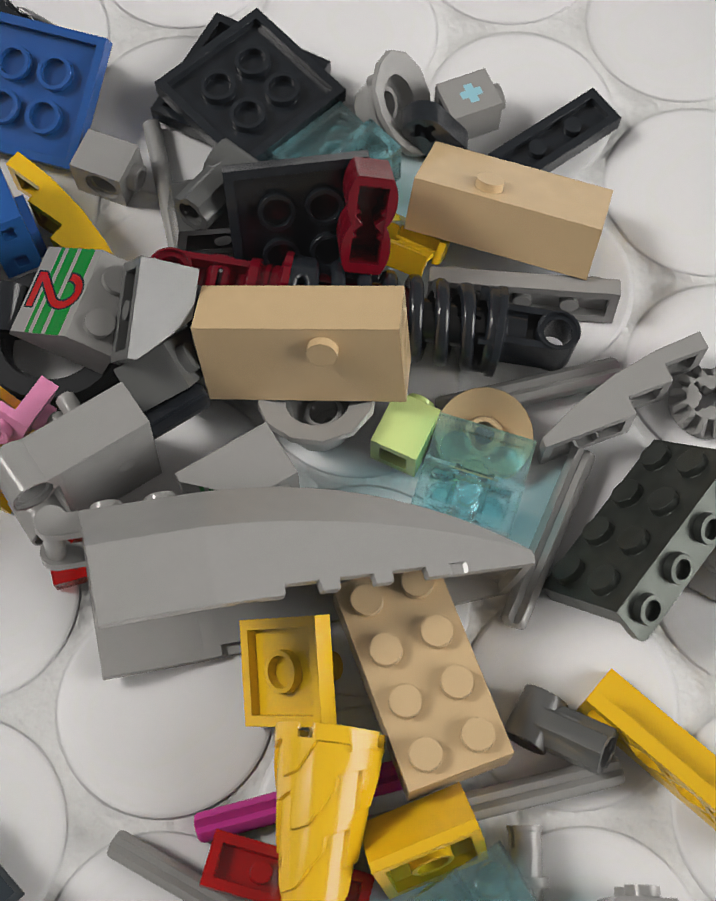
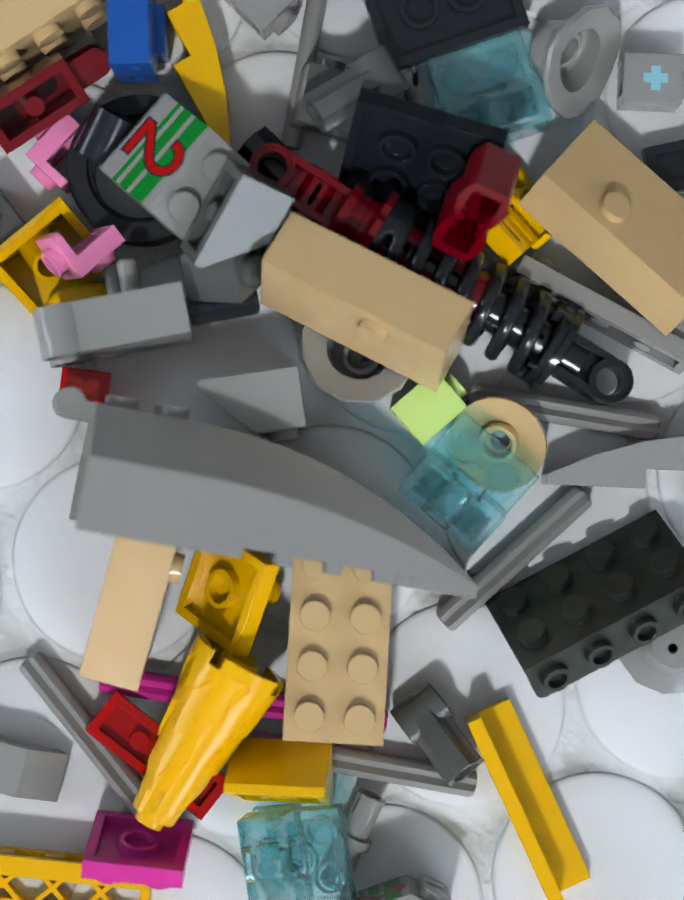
camera: 20 degrees right, 20 degrees up
black beam [402,100,468,156] -> none
none -> tan brick [78,536,186,692]

